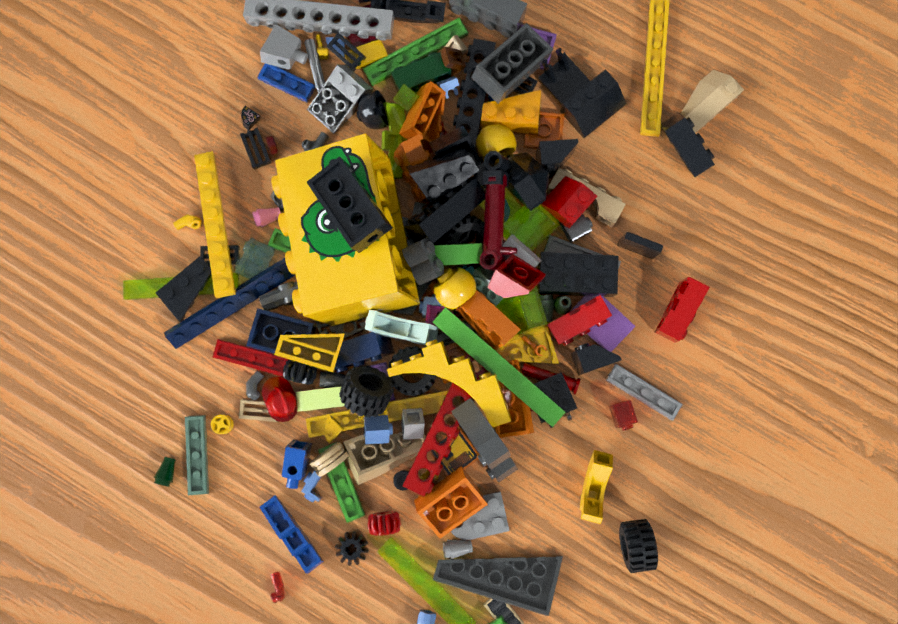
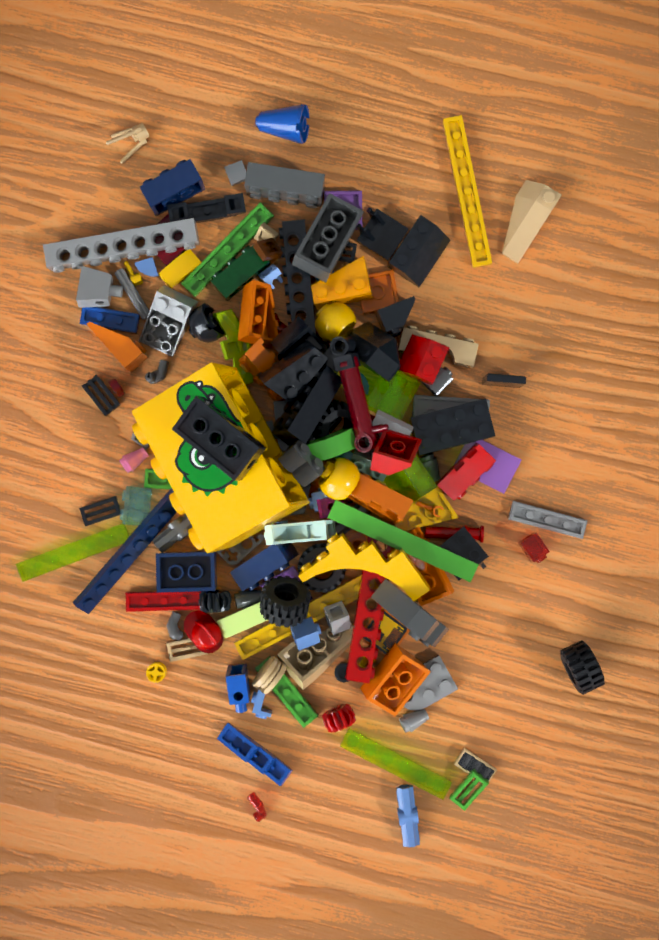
camera: 15 degrees left, 5 degrees up
dark green cone [154,457,176,487] -> none
black wing [156,256,212,322] -> none
yellow arm [173,214,202,230] -> none
sand green tile [185,415,209,495] -> none
yellow plate [194,151,236,298] -> none
black tile [241,106,260,131] -> none
yellow wedge [274,333,345,372] -> none
yellow tile [324,415,344,443] -> none
black tile [326,32,366,71] -> none
black gear [335,531,369,566] -> none
clear neon green tile [392,84,420,111] -> none
dark grey wing [433,556,563,616] -> none
dark grey cone [554,296,572,314] -> none
black slope [571,343,622,375] -> none
yellow arch [580,450,613,524] -> none
red wedge [655,277,710,343] -> none
black wedge [661,112,715,177] -> none
none -> orange slope [87,322,148,372]

